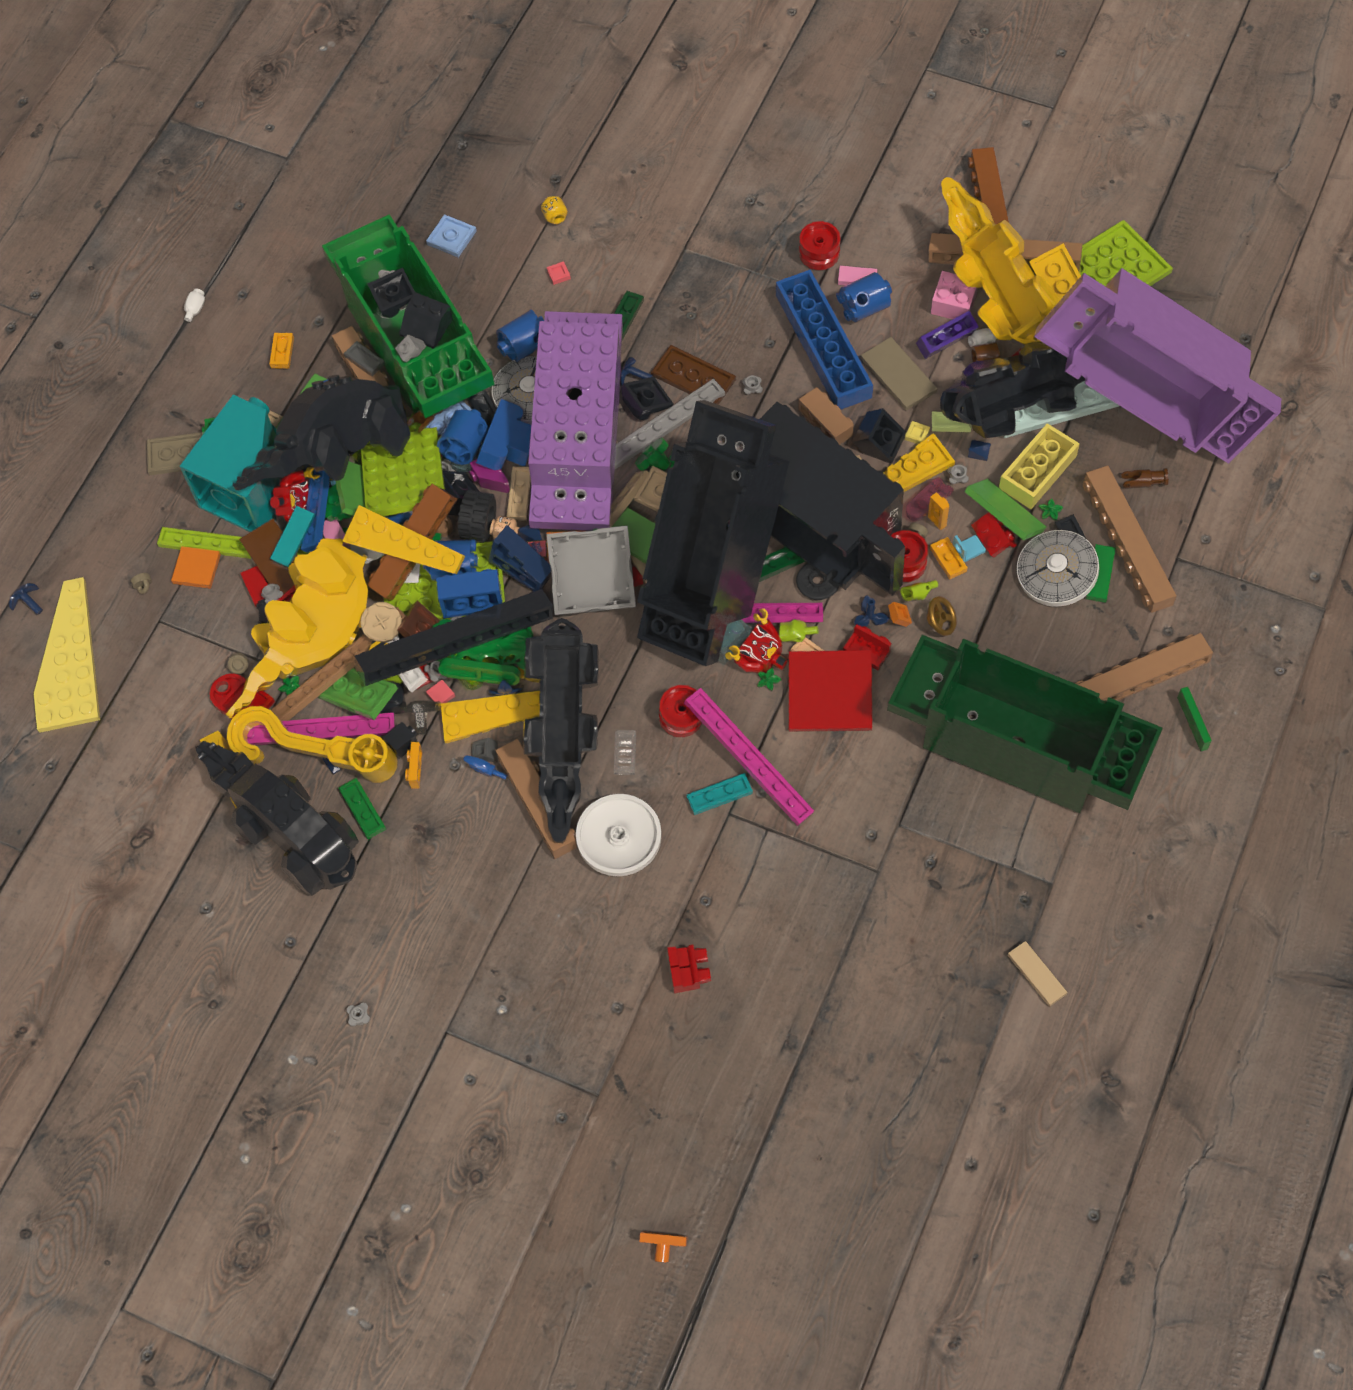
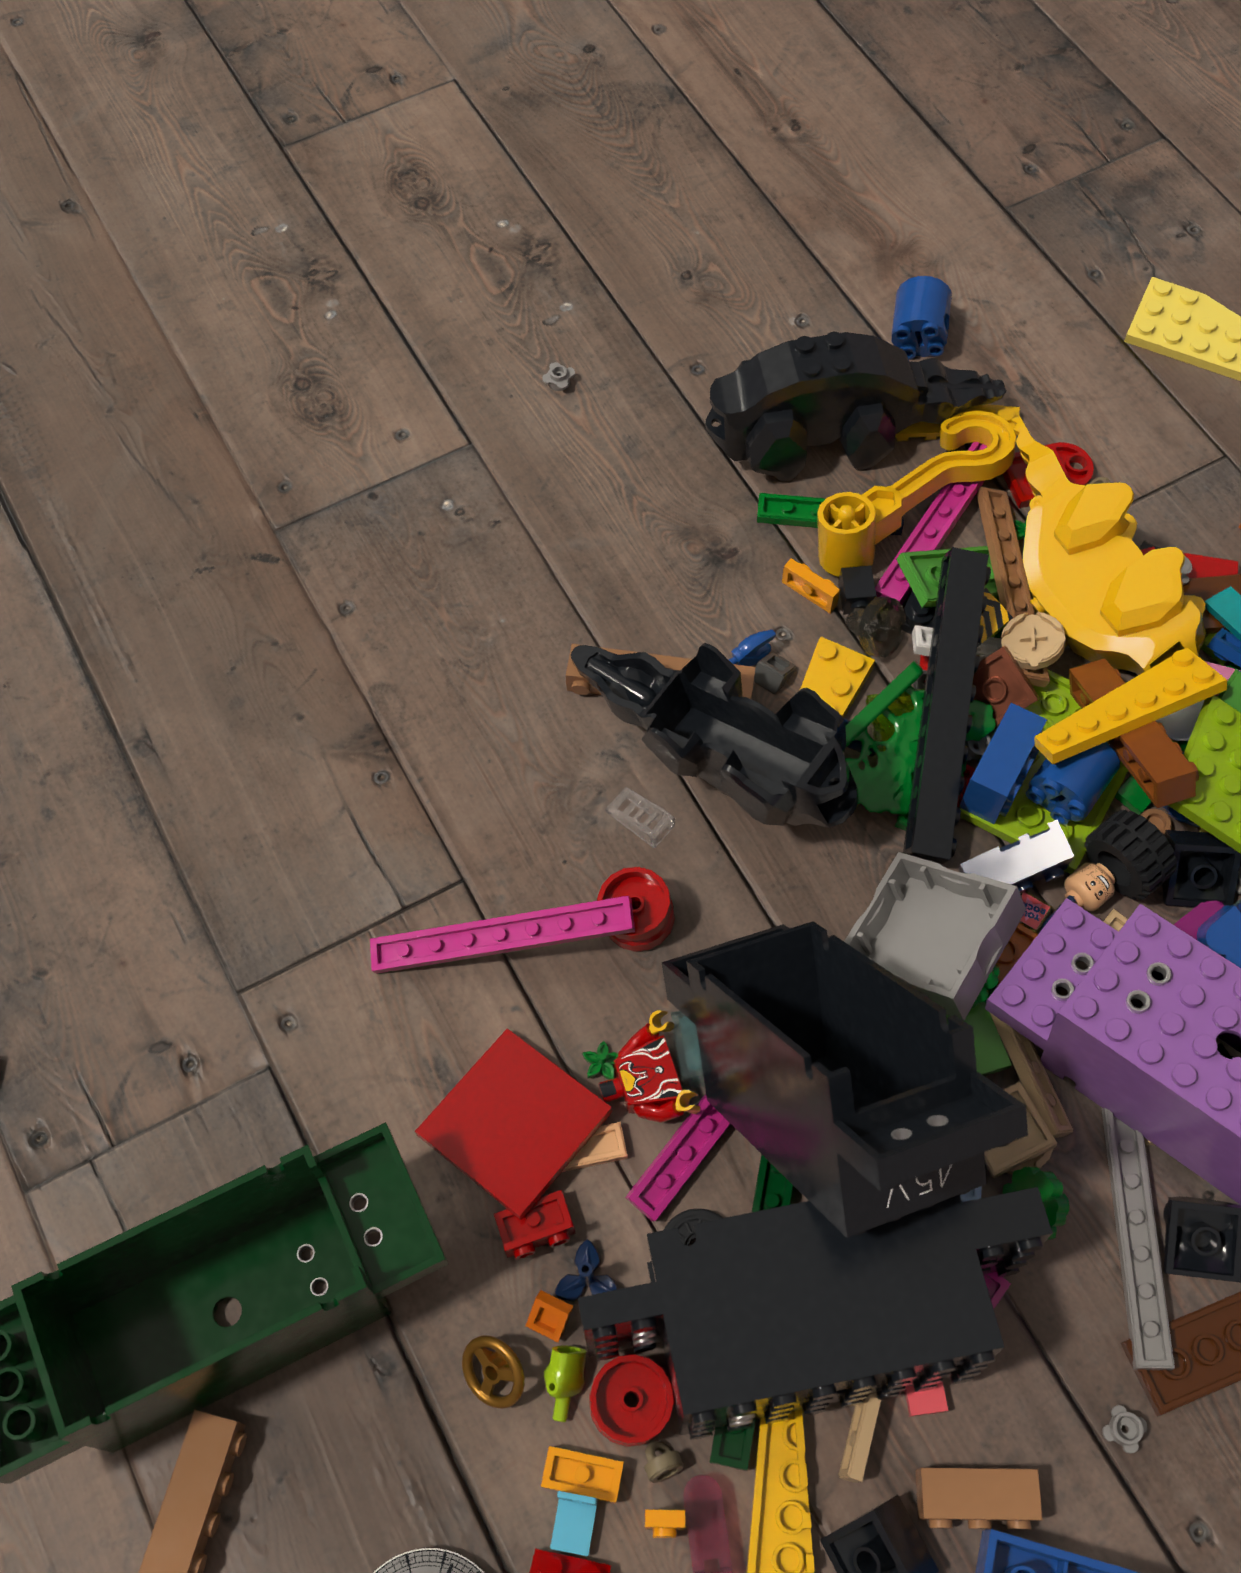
camera: 125 degrees right, 0 degrees up
coral tile [426,680,455,708] -> none
white dish [576,794,662,876] -> none
green plant [634,437,670,471] -> none
orange tile [639,1231,688,1262] -> none
red hips [667,944,711,994] -> none
teal tile [686,773,753,815] -> none
lime piece [779,619,819,642] -> none
none -> blue cylinder [892,276,952,359]

